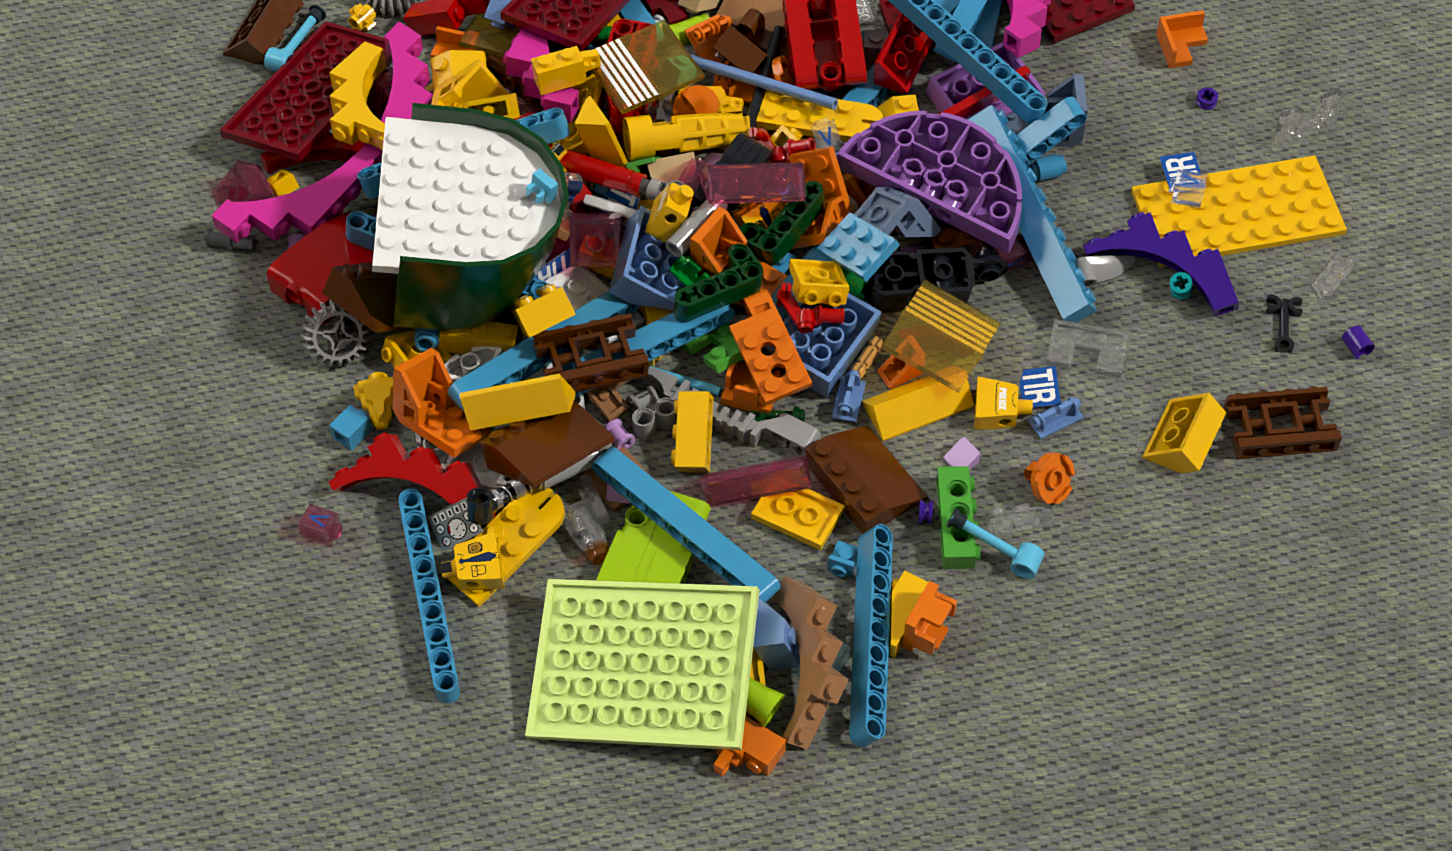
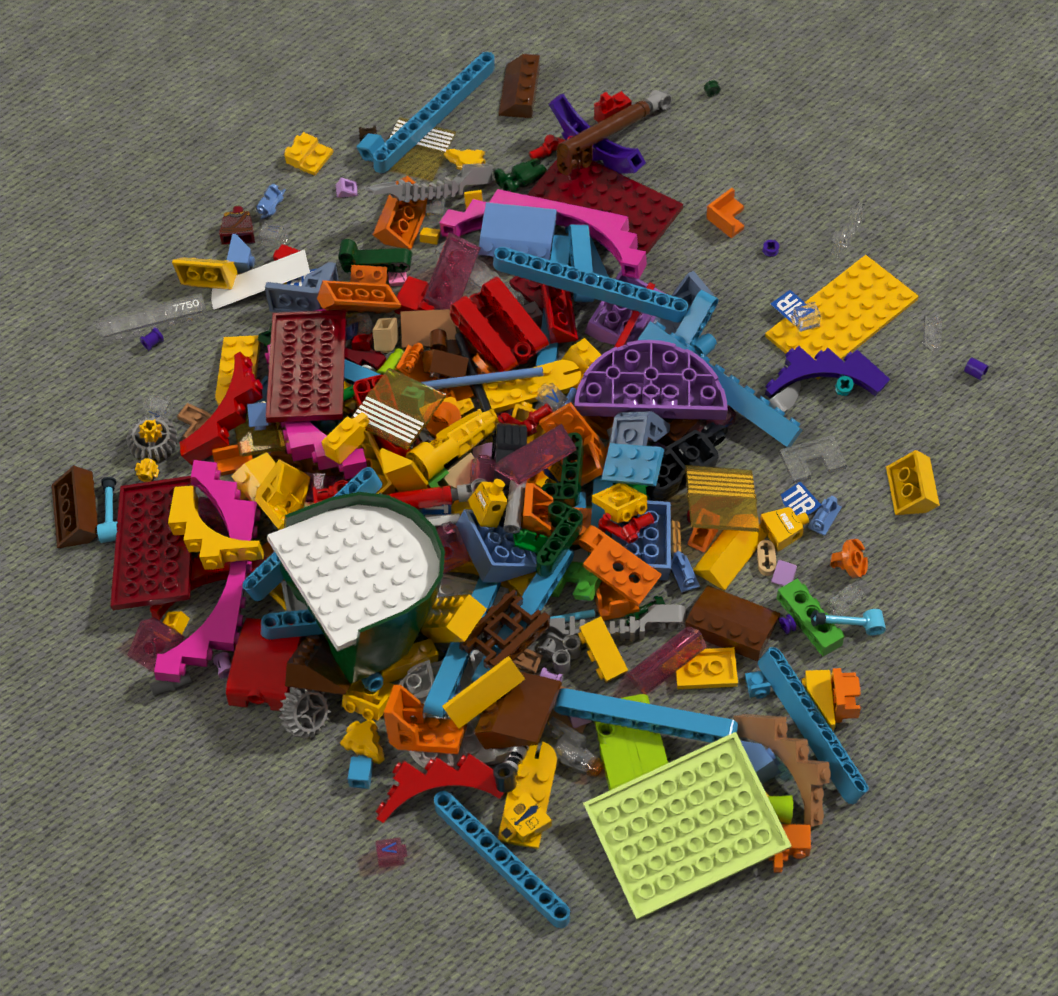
camera: 30 degrees left, 0 degrees up
sticker [427,498,483,551] -> none
yellow hinge [461,93,520,119] -> none
medium azure tile [525,168,558,204] -> none
reddish brown fence [1223,386,1342,460] -> none
black bar [1266,295,1303,353] -> none
none -> tan beam [757,540,776,576]

